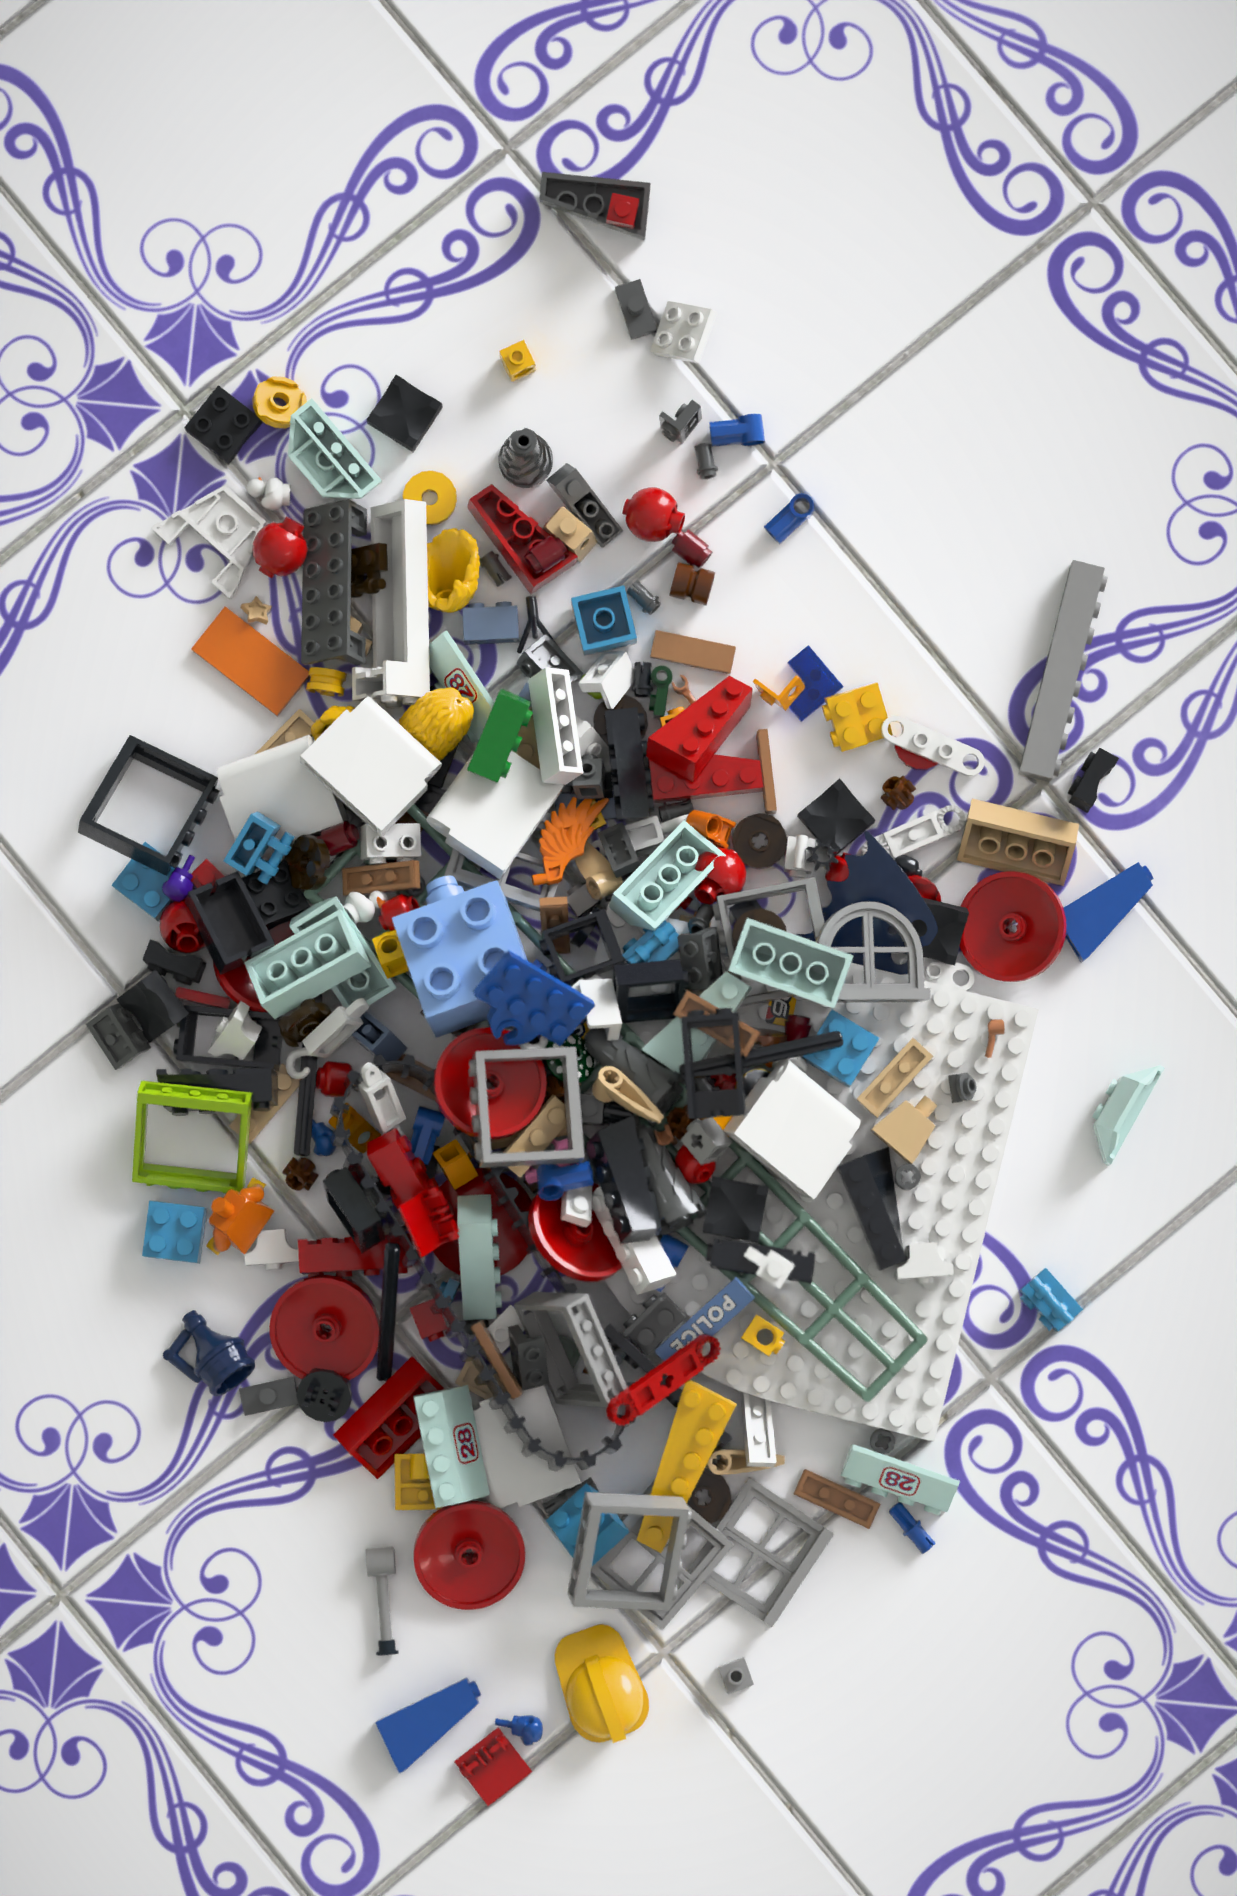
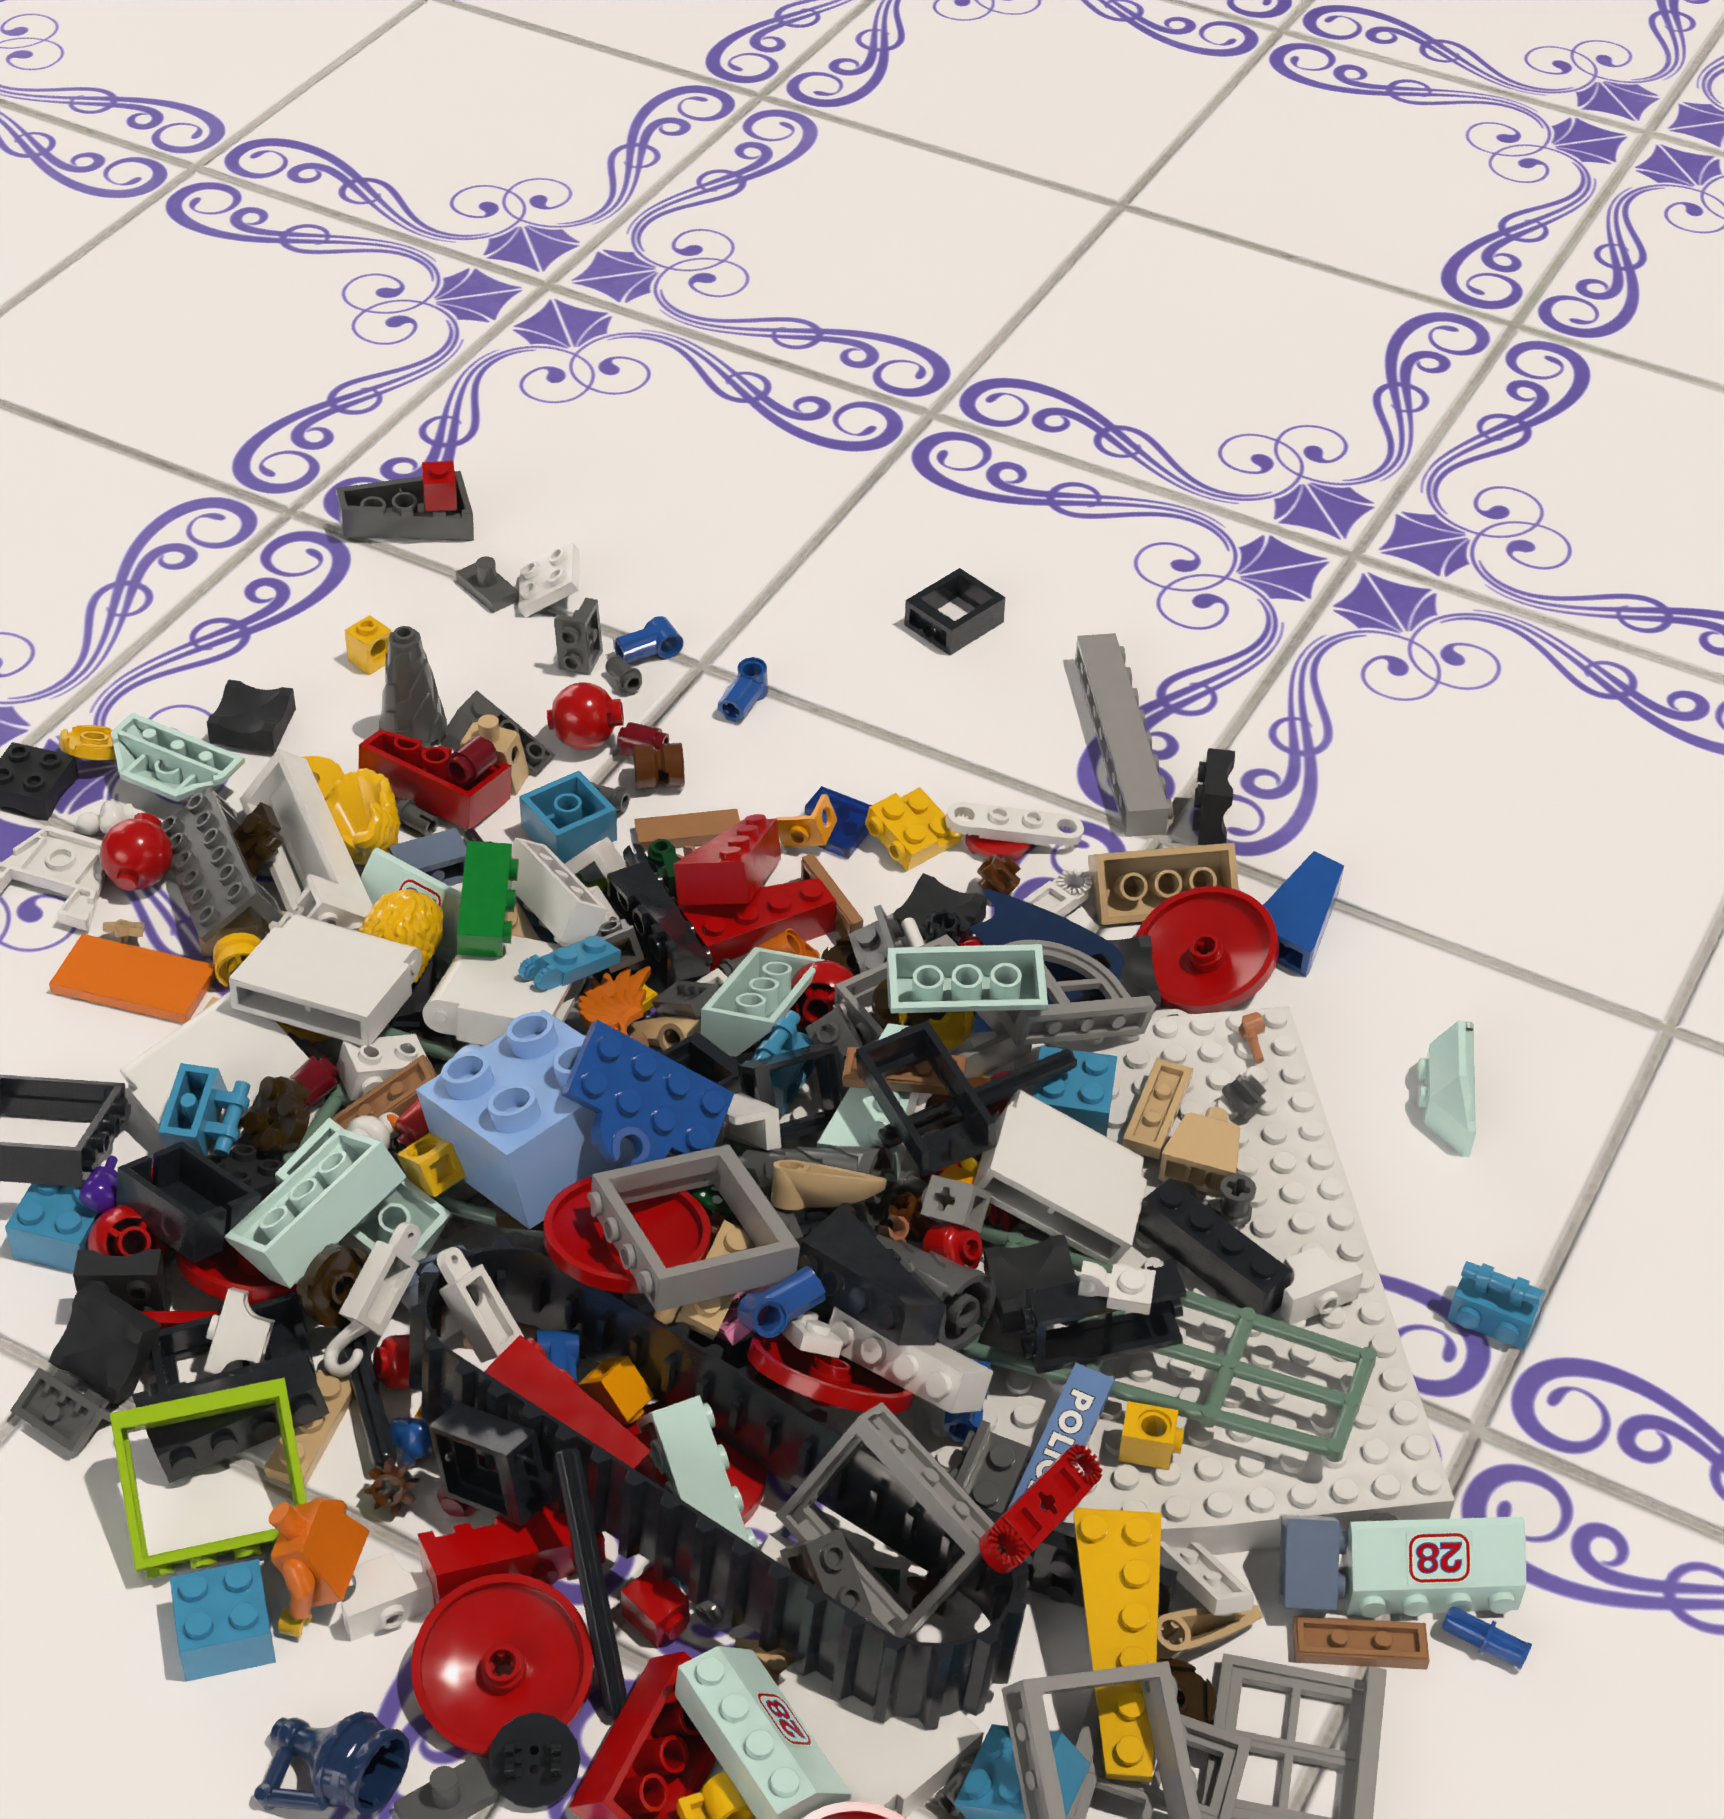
camera: 25 degrees left, 40 degrees down
red hinge [398,1186,460,1258] -> none
none -> dark azure hinge [518,935,621,992]
none -> dark grey bracket [848,904,906,973]
none -> black window [904,568,1006,655]
none -> sand blue brick [1279,1514,1347,1610]

